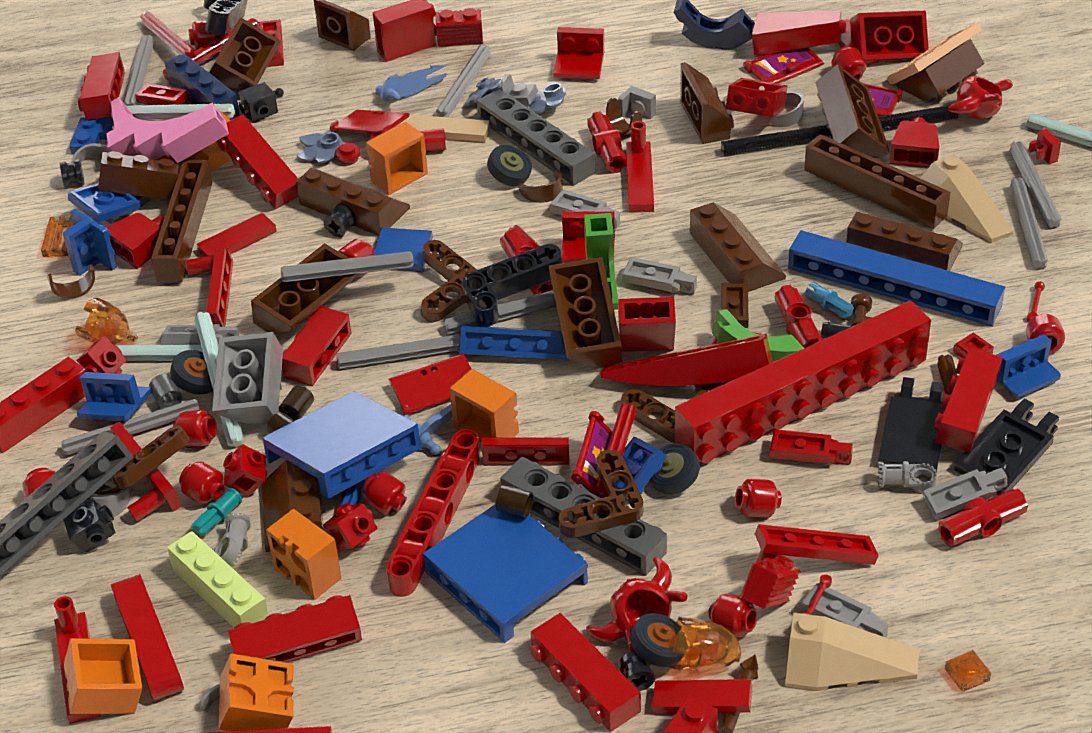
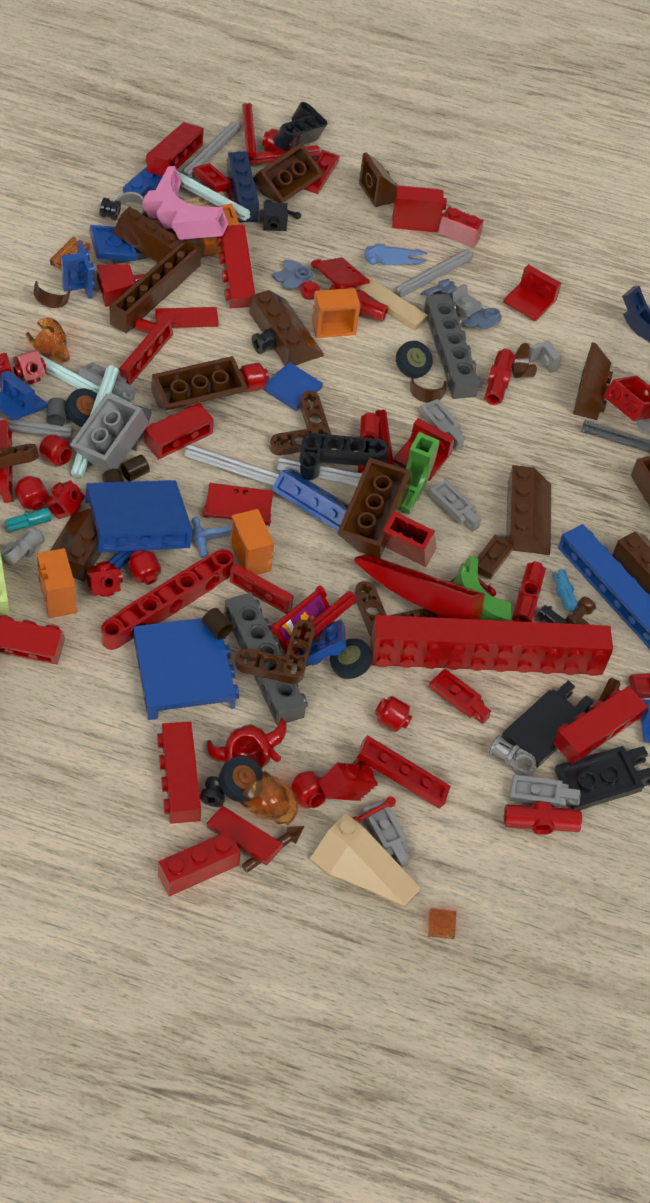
camera: 20 degrees right, 10 degrees up
light grey axle [281,251,414,282] -> none
red piece [626,121,654,213] -> none

